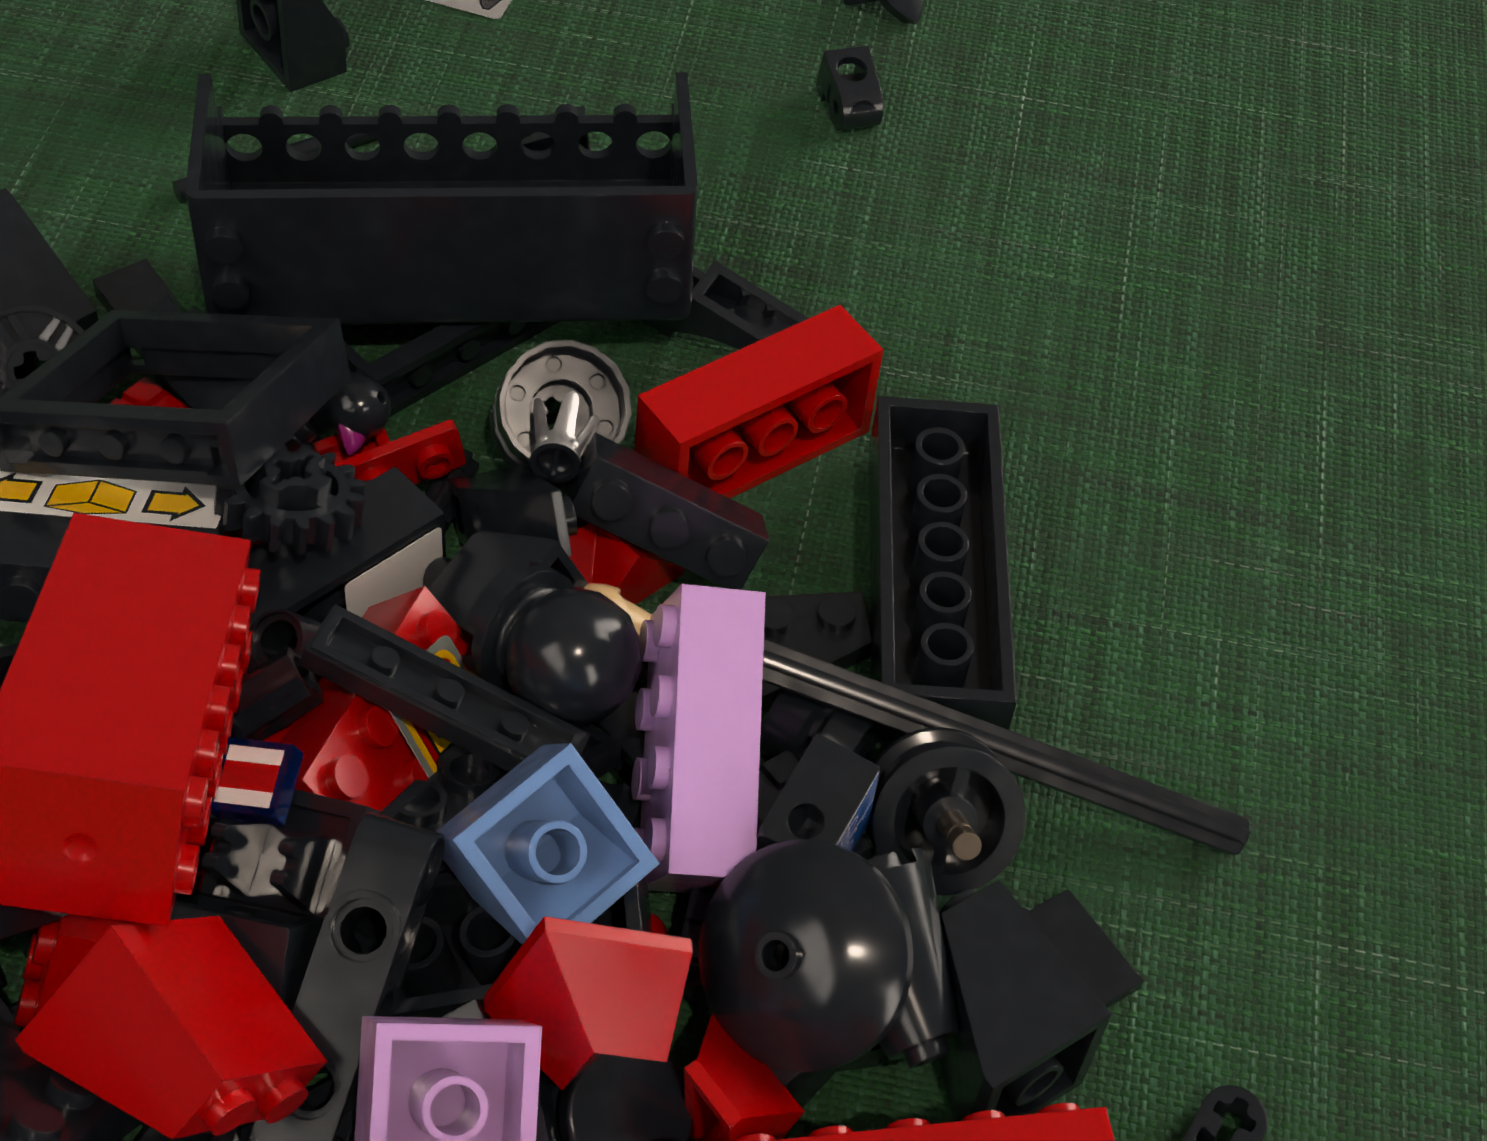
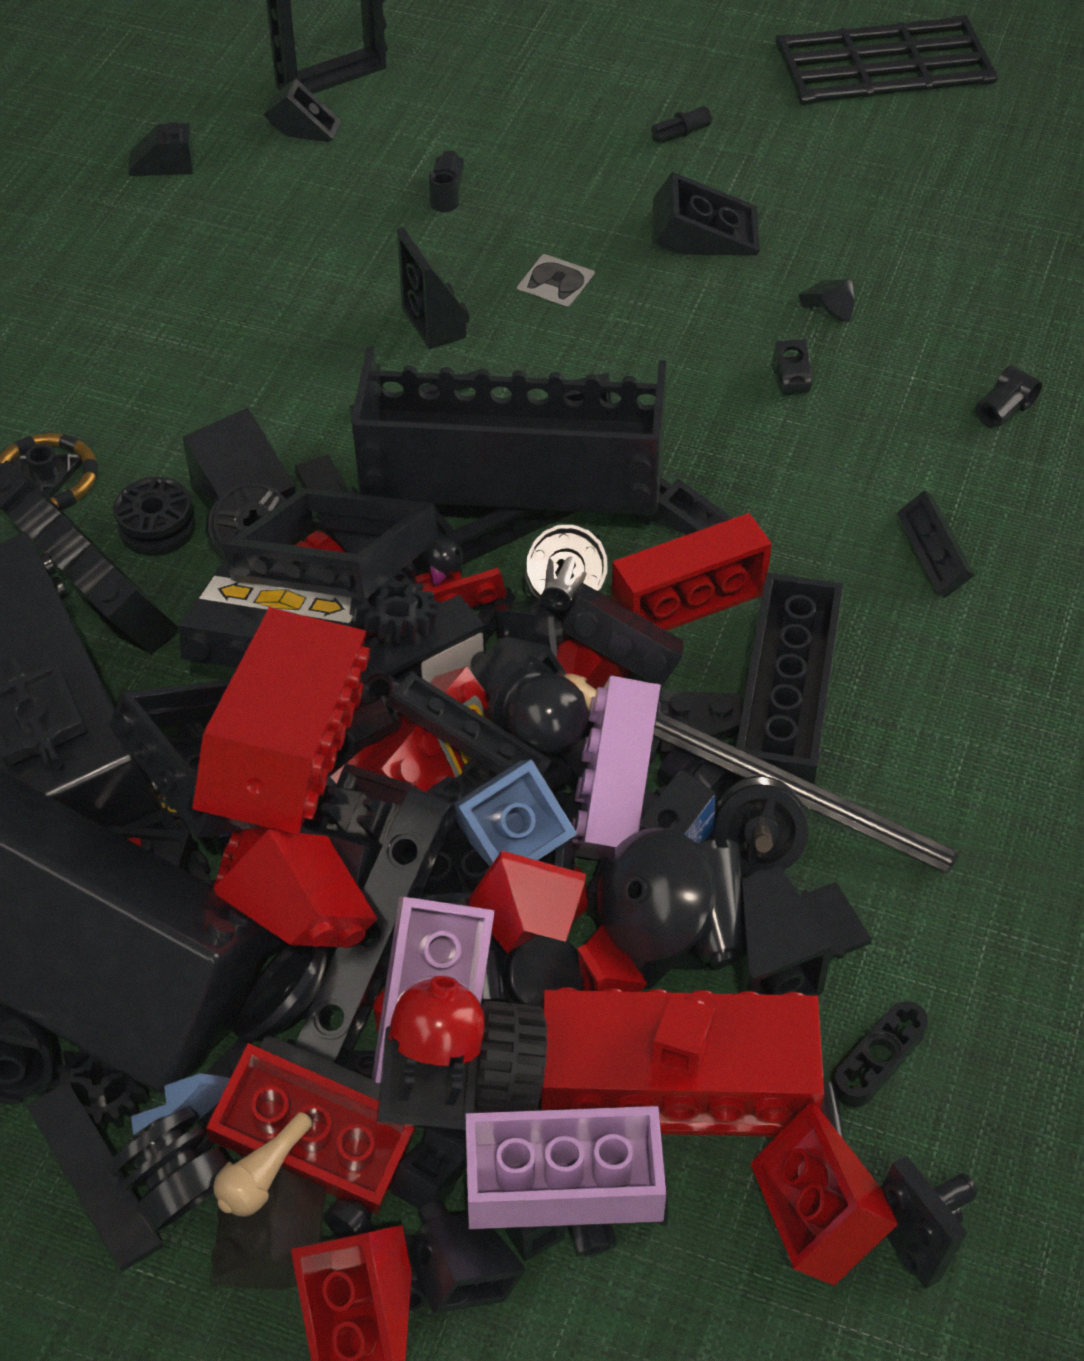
camera: 15 degrees right, 0 degrees up
tile [211,737,304,825] -> none
none -> black plate [897,490,975,598]
none -> black piece [975,365,1043,429]

